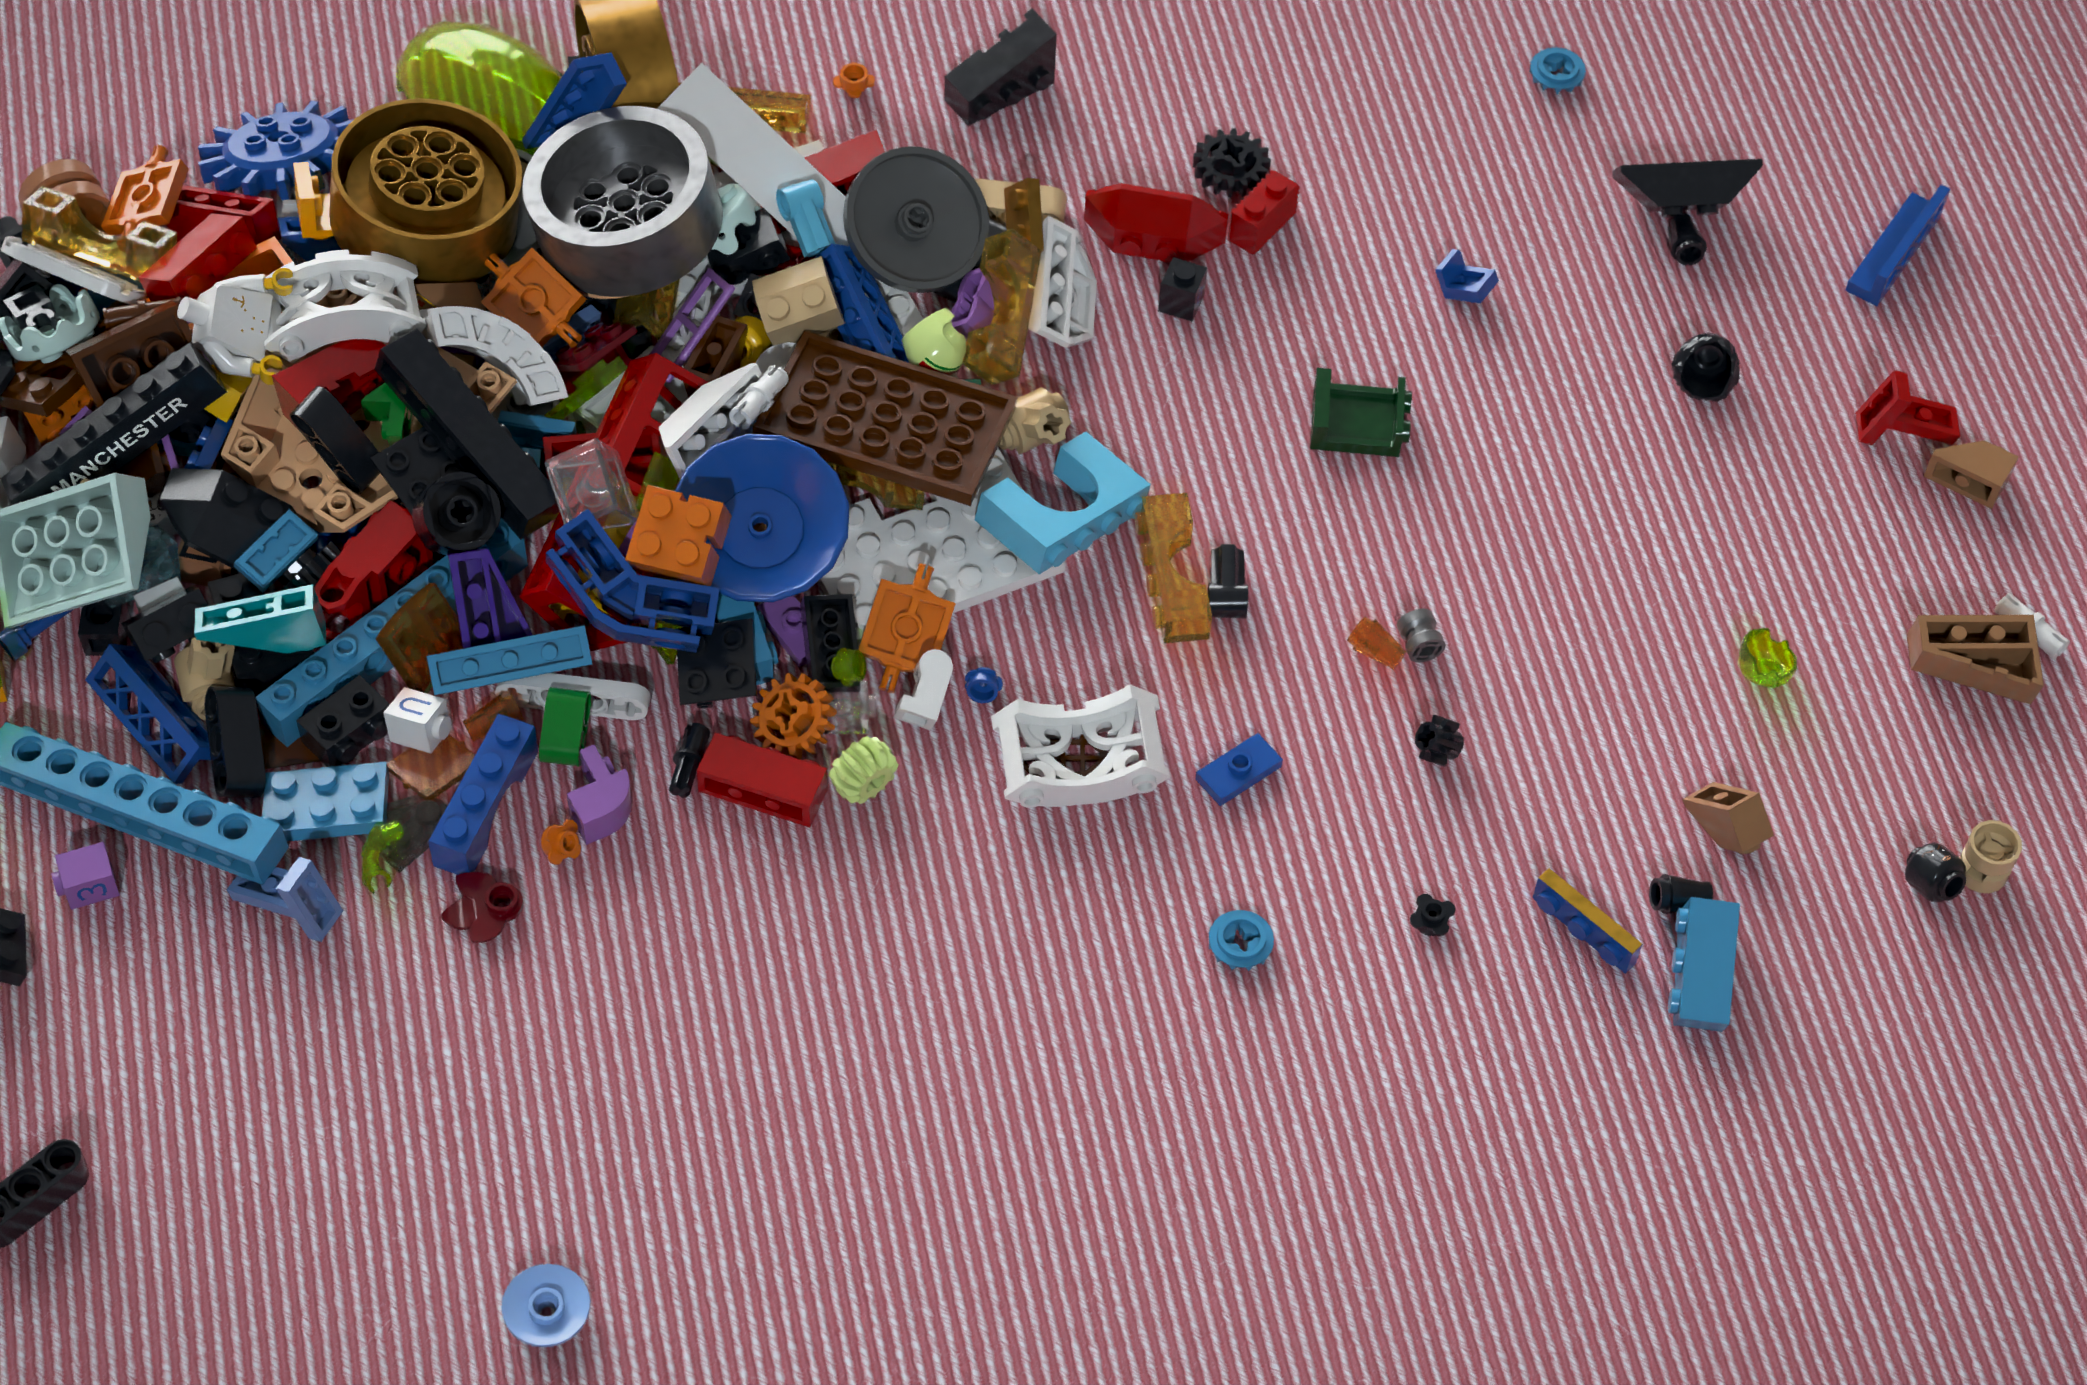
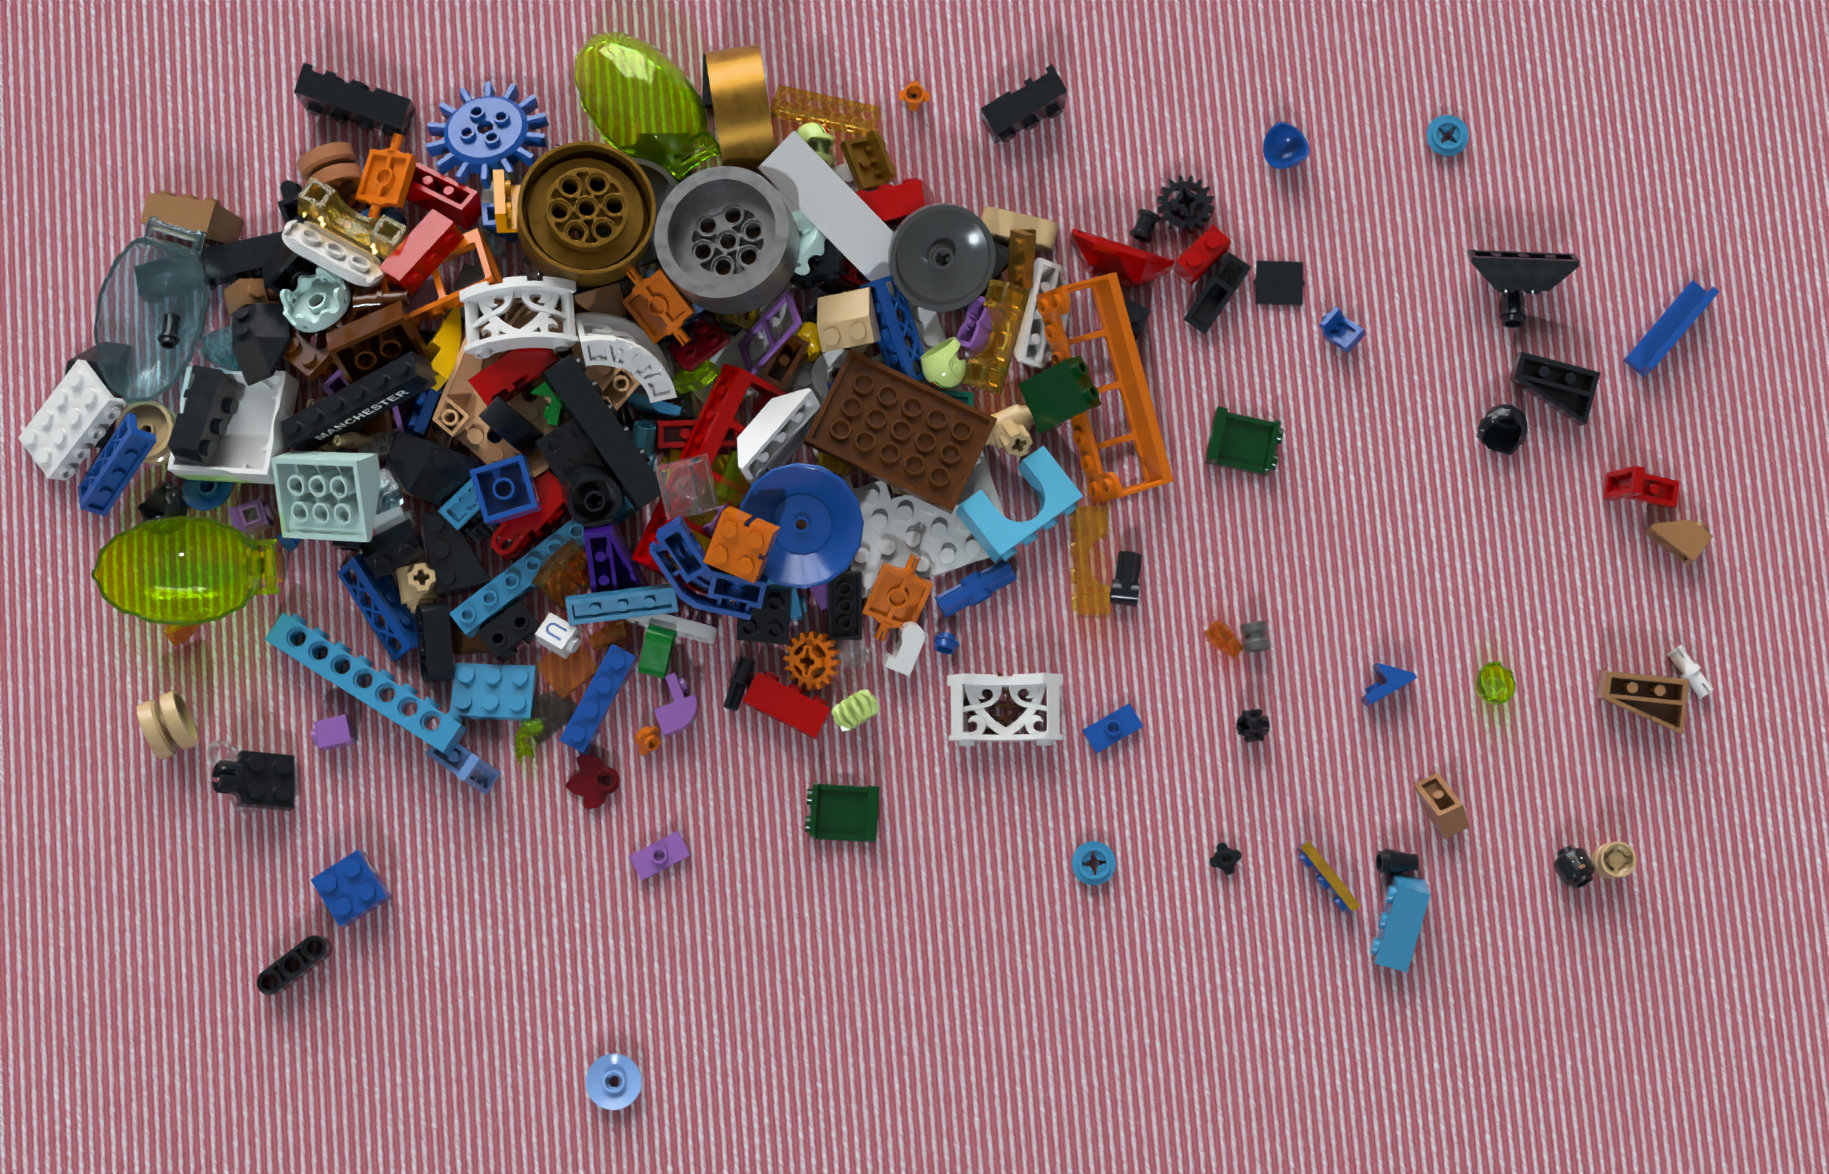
camera: 10 degrees right, 25 degrees up
black plate [3,284,58,330] -> none
white torso [177,268,293,385] -> none
teal slope [194,584,326,654] -> none
blue fence [522,52,627,149] -> none
white pin [729,365,789,430] -> none
medium azure piece [776,179,835,258] -> none
clear neon green plate [831,648,866,687] -> none
none -> black wedge [294,62,415,137]
none -> blue brick [311,850,393,927]
none -> blue brick [469,454,543,526]
none -> medium lavender plate [629,831,691,881]
none -> dark green panel [805,782,879,843]
none -> pearl gold bracket [840,129,896,191]
none -> blue piece [934,560,1017,619]
none -> dark green panel [1018,356,1101,434]
none -> orange window [1036,272,1174,503]
none -> black bush [1129,209,1161,243]
none -> black slope [1183,252,1253,334]
none -> black piece [1253,260,1305,306]
none -> blue helmet [1263,122,1310,169]
none -> blue slope [1361,663,1417,707]
none -> black wedge [1509,352,1601,426]

